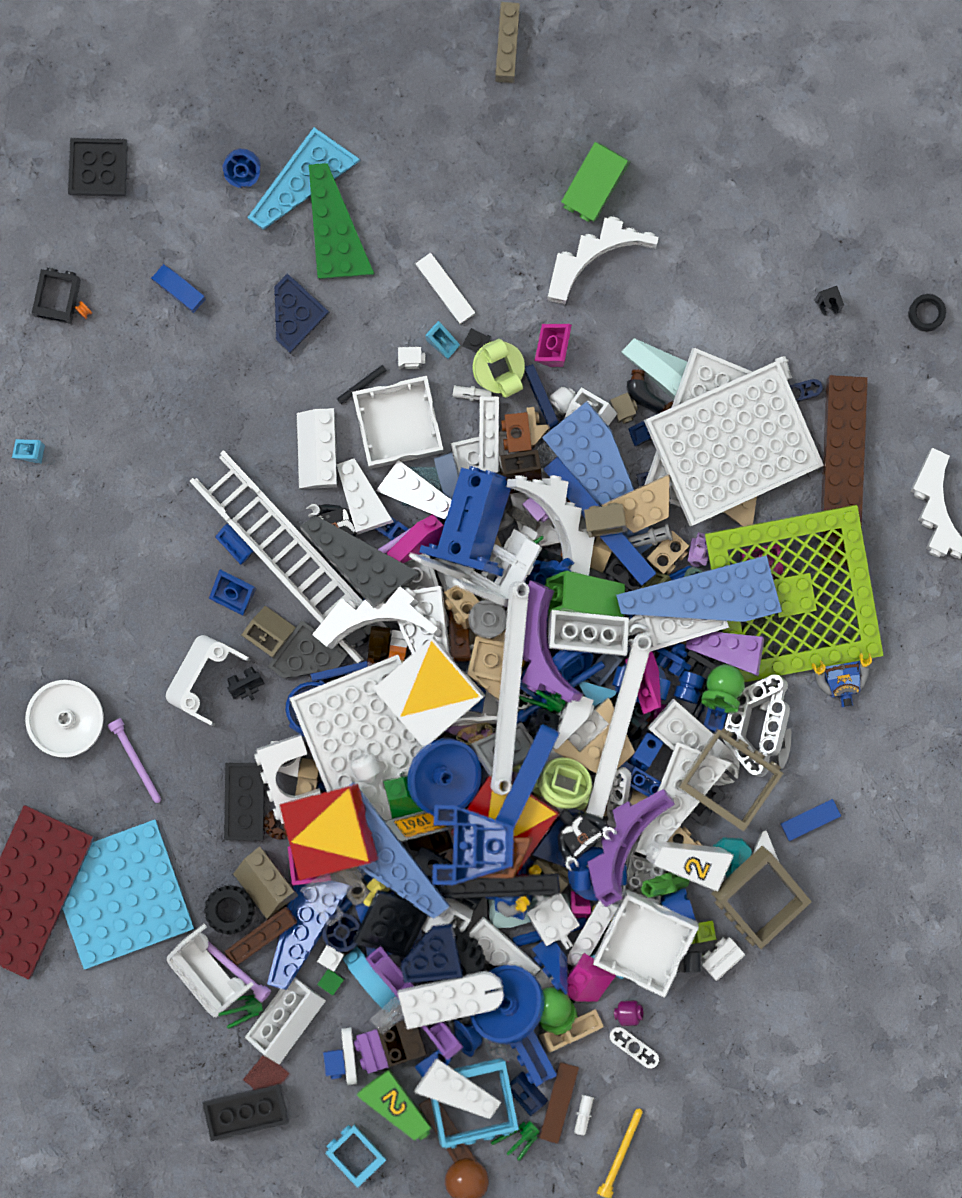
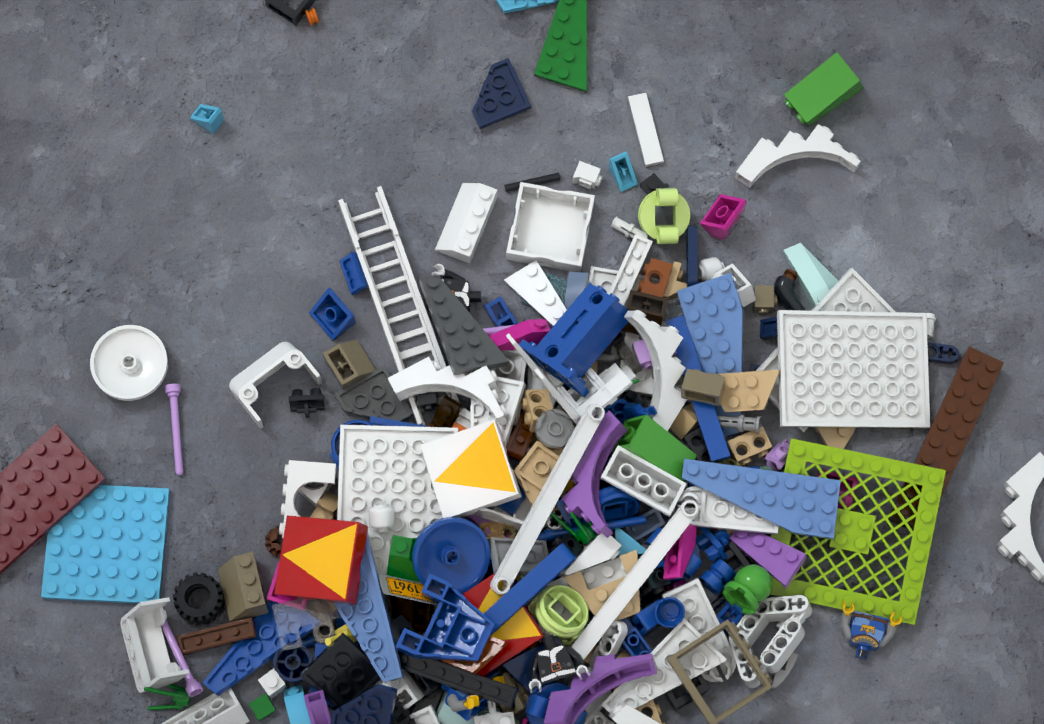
camera: 25 degrees right, 10 degrees down
blue slope [151,264,206,314] -> none
black plate [224,763,264,841] -> none
white wing [336,459,393,534] -> none
black hinge [815,286,844,316] -> none
none -> blue hair [654,597,685,628]

